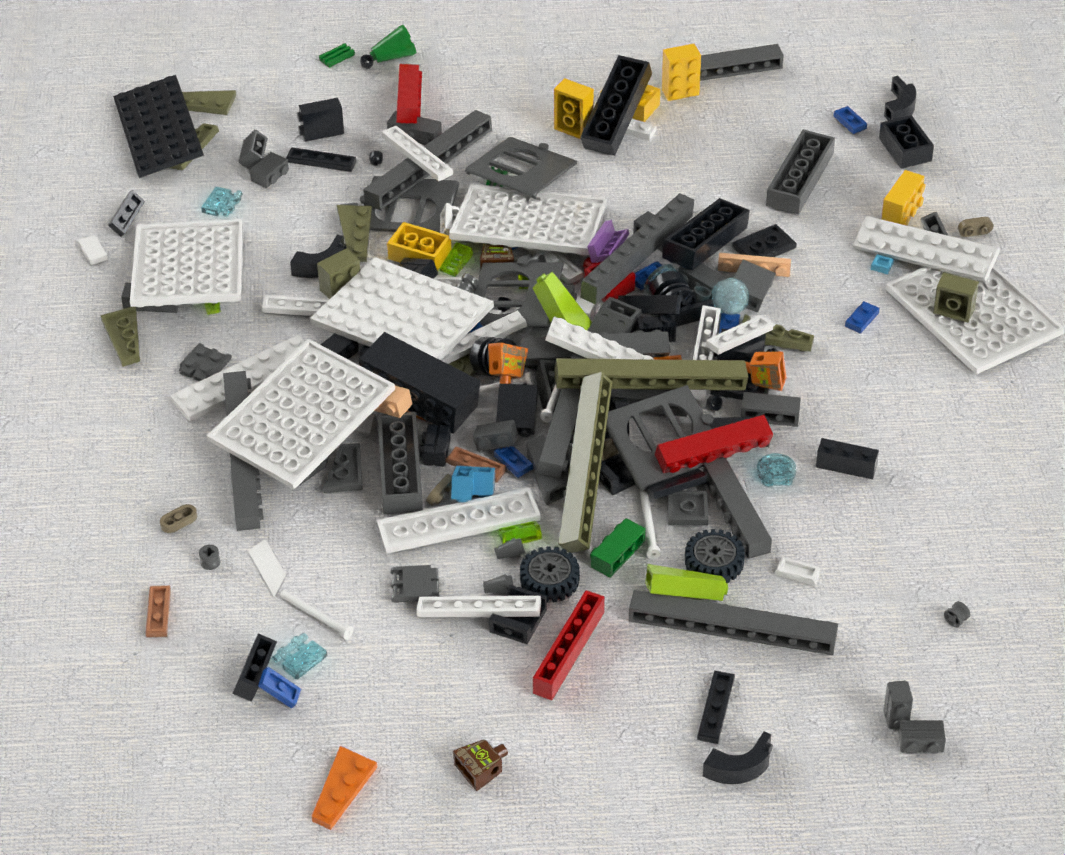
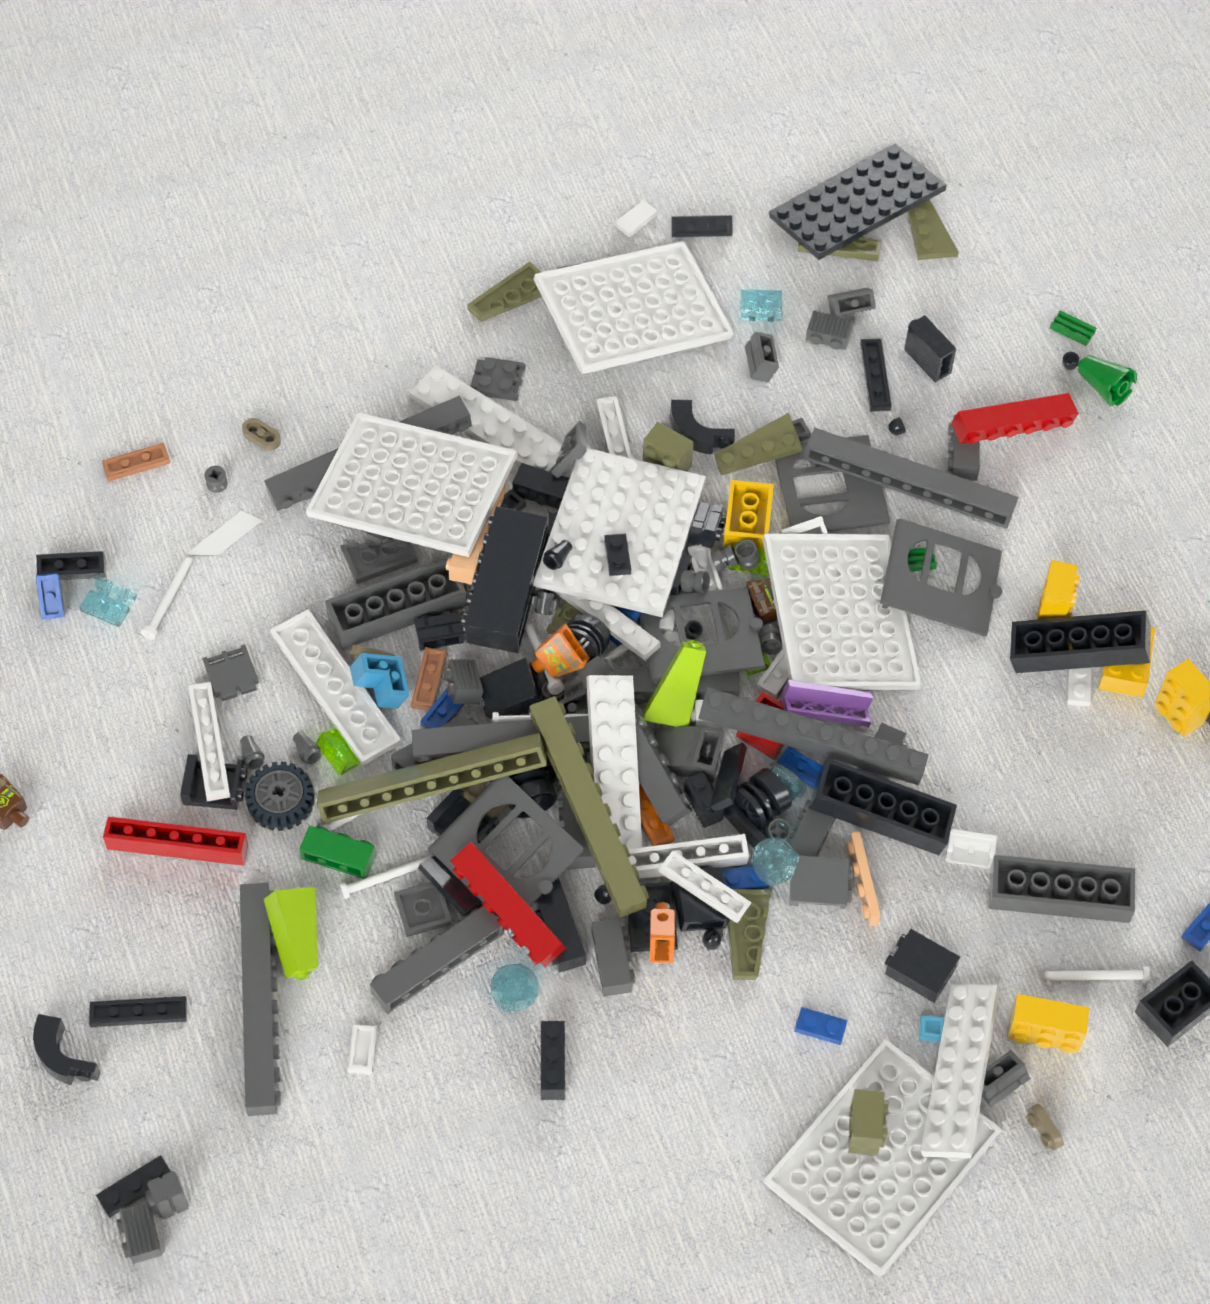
camera: 70 degrees right, 15 degrees up
white plate [382,126,453,181] -> none
wheel [685,529,745,583] -> none
black tile [732,224,797,257] -> none
dark grey wheel [944,601,971,628] -> none
none -> black plate [96,1155,171,1218]
none -> black cone [543,540,573,570]
none -> dark grey wing [552,420,587,478]
none -> black plate [604,533,631,576]
none -> dark grey wheel [711,544,739,572]
none -> dark grey wheel [735,540,760,570]
none -> dark grey brick [745,332,779,382]
none -> black brick [884,929,960,1003]
none -> white hinge [945,829,997,869]
none -> white bar [1043,966,1150,983]

